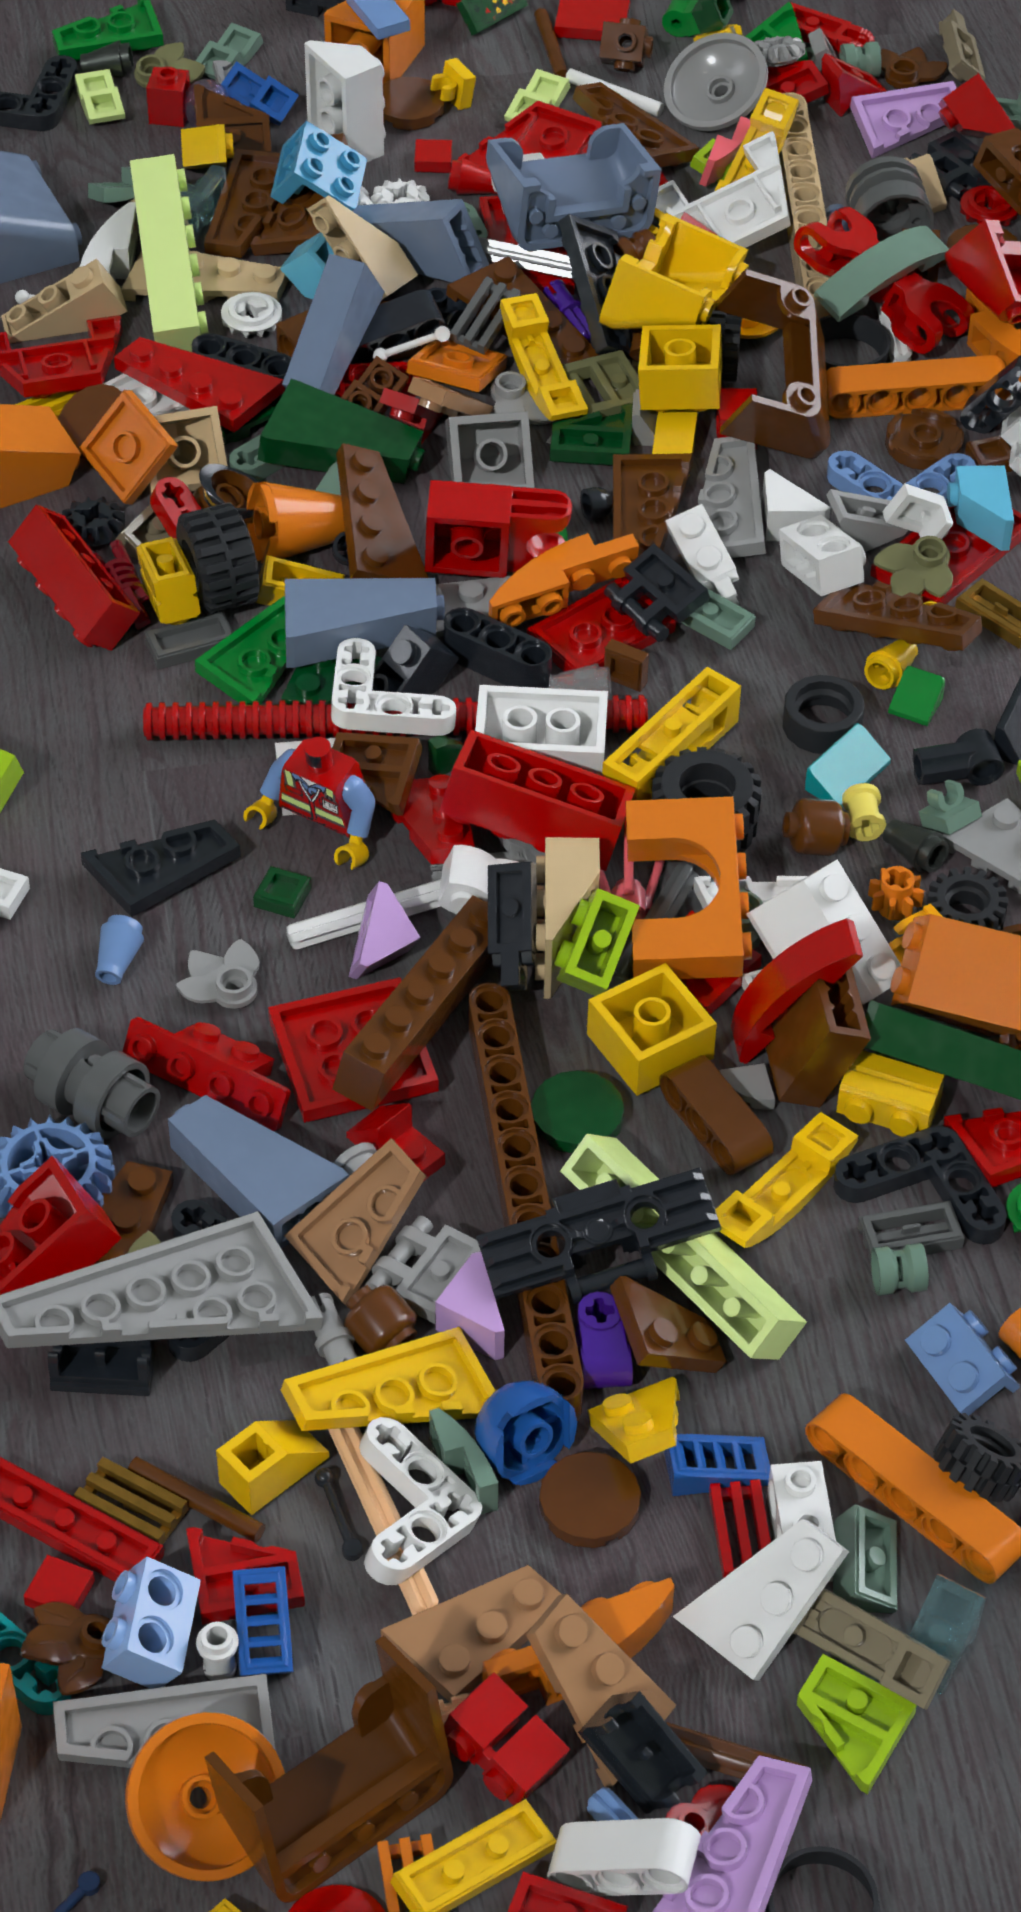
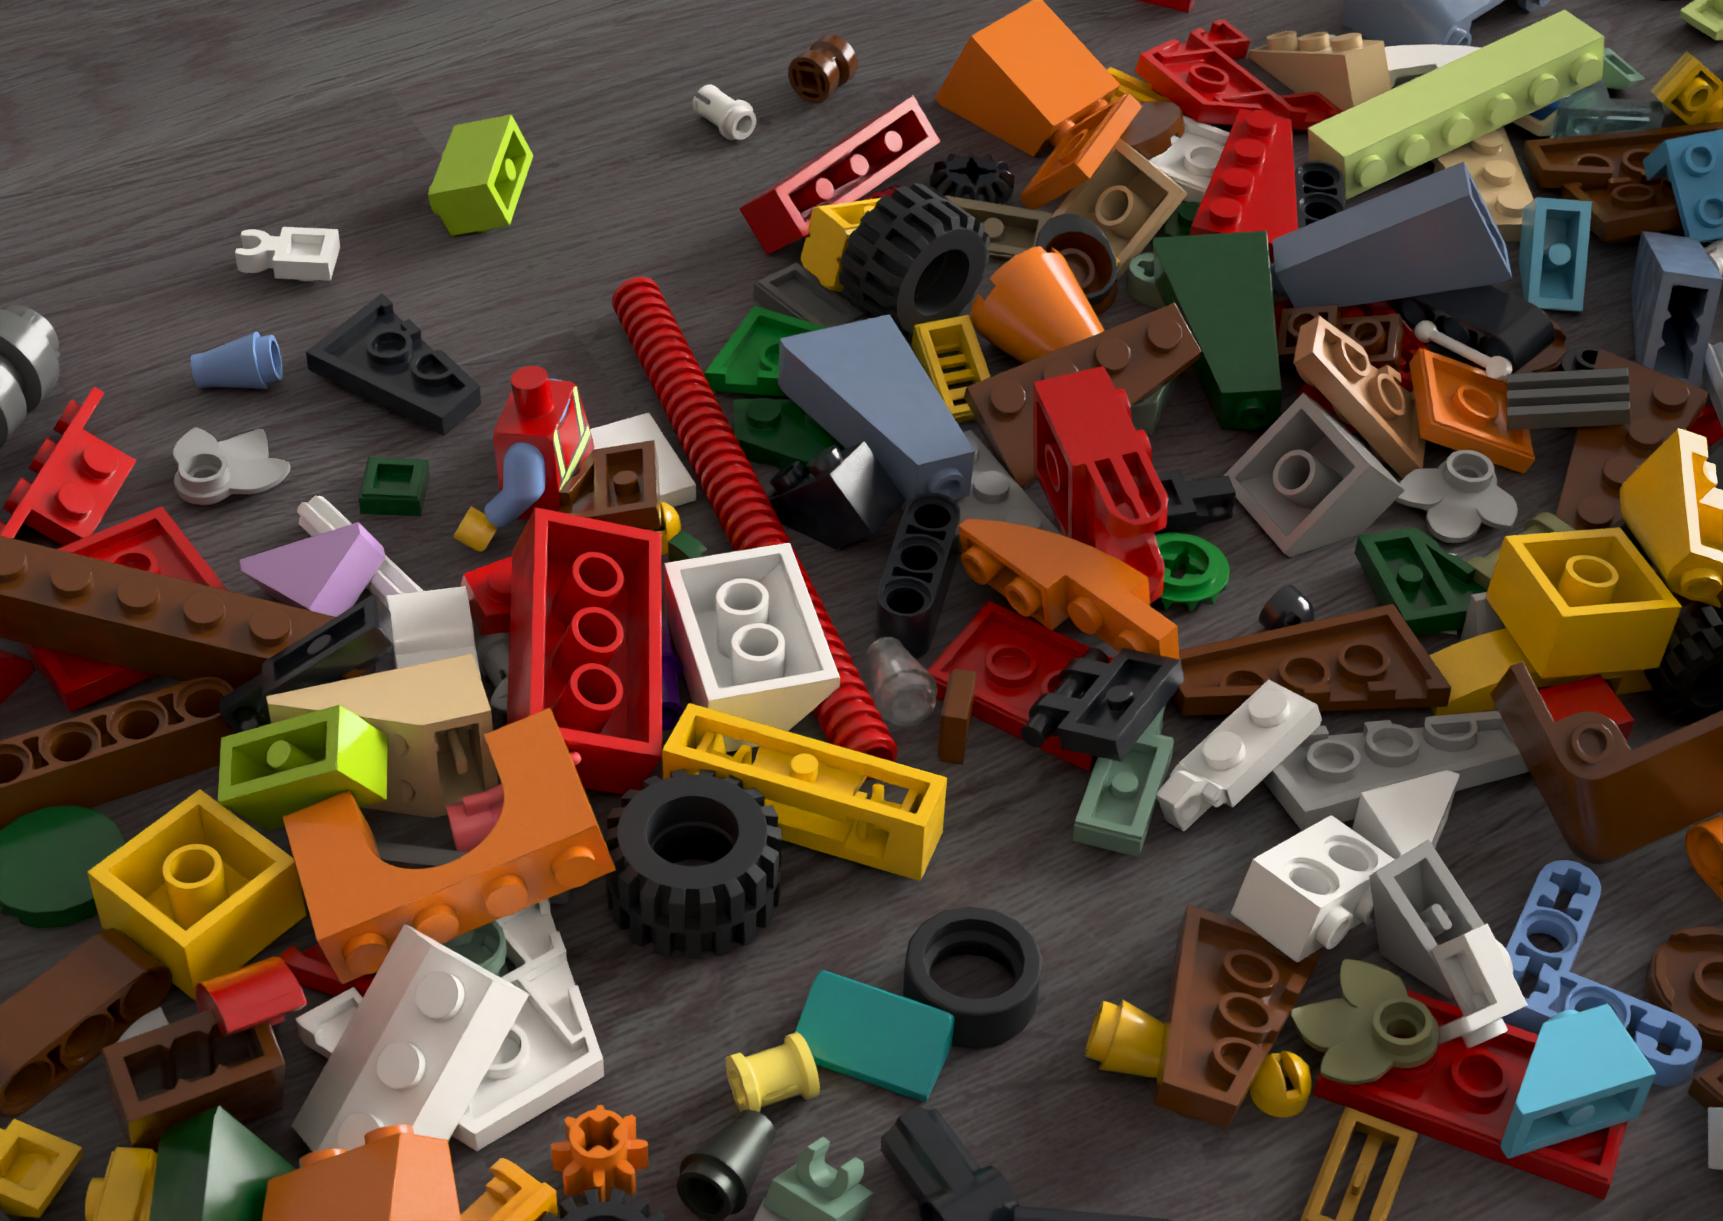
camera: 70 degrees right, 5 degrees down
red beam [150,477,201,539] -> none
tan slope [307,195,418,299] -> none
white beam [331,638,456,736] -> none
yellow slope [500,293,588,421] -> none
reddish brown head [782,798,850,856] -> none
green slope [888,666,945,726] -> none

